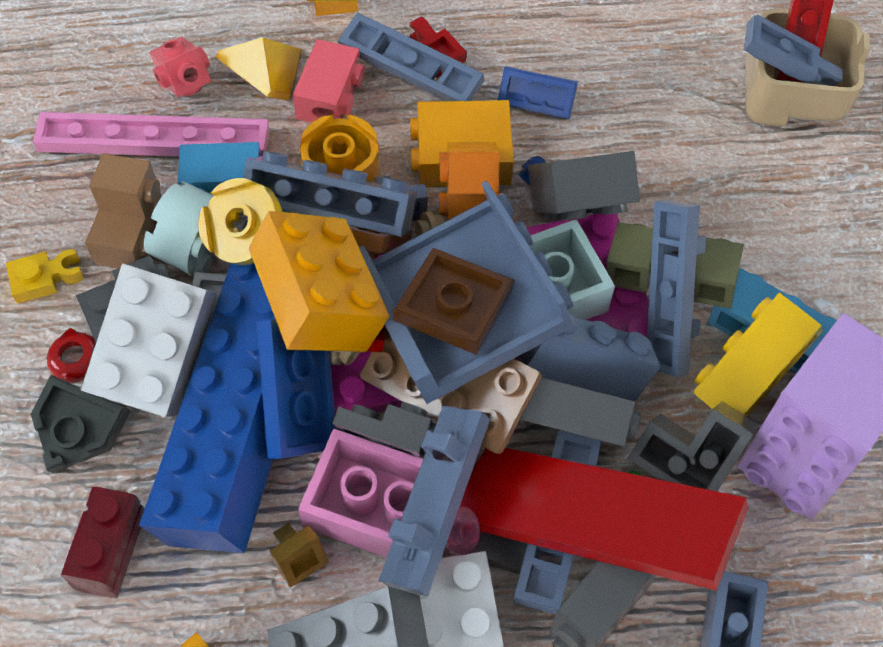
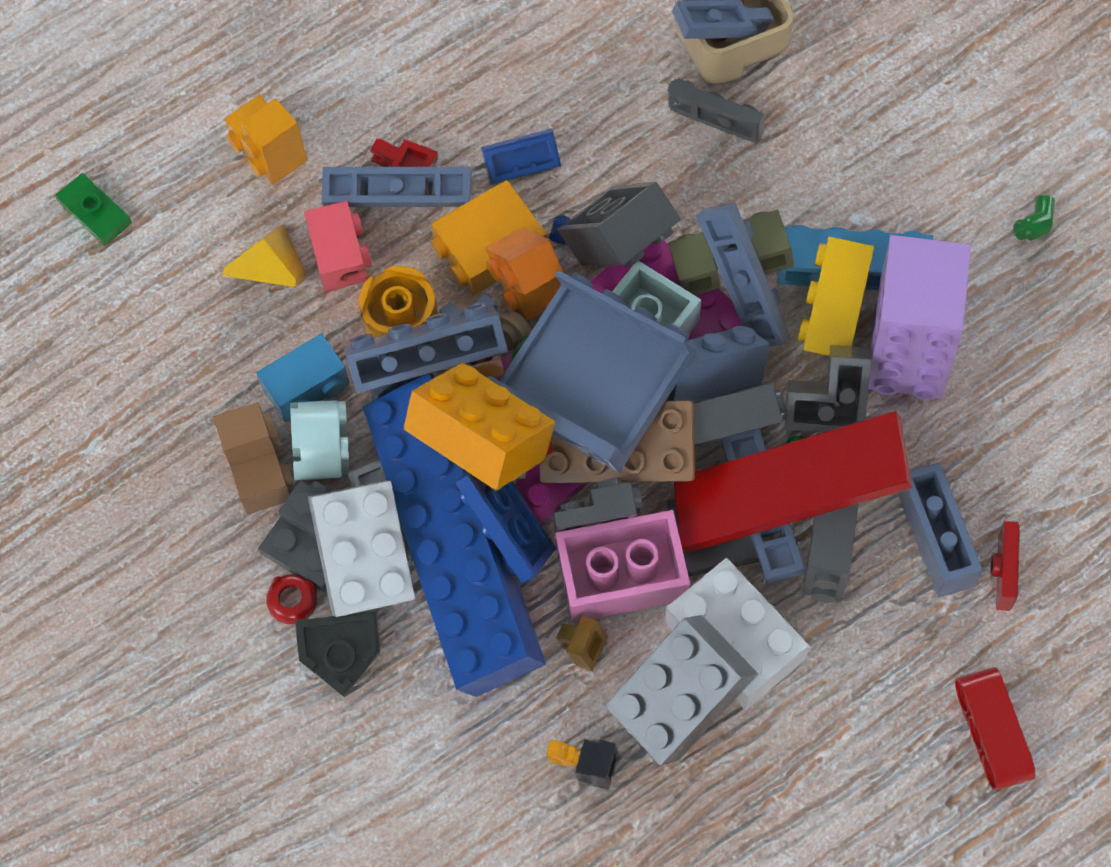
camera: 25 degrees left, 5 degrees up
yellow plate [5,249,84,304] -> none
bright pink plate [33,112,270,157] -> none
dark red brick [61,486,144,598] -> none
coral brick [149,36,211,98] -> none
yellow plate [198,178,282,265] -> none
sand blue hinge [379,406,490,597] -> none
reddish brown plate [393,248,515,355] -> none
clear pink plate [445,507,480,555] -> none
none -> dark grey hinge [668,78,764,144]

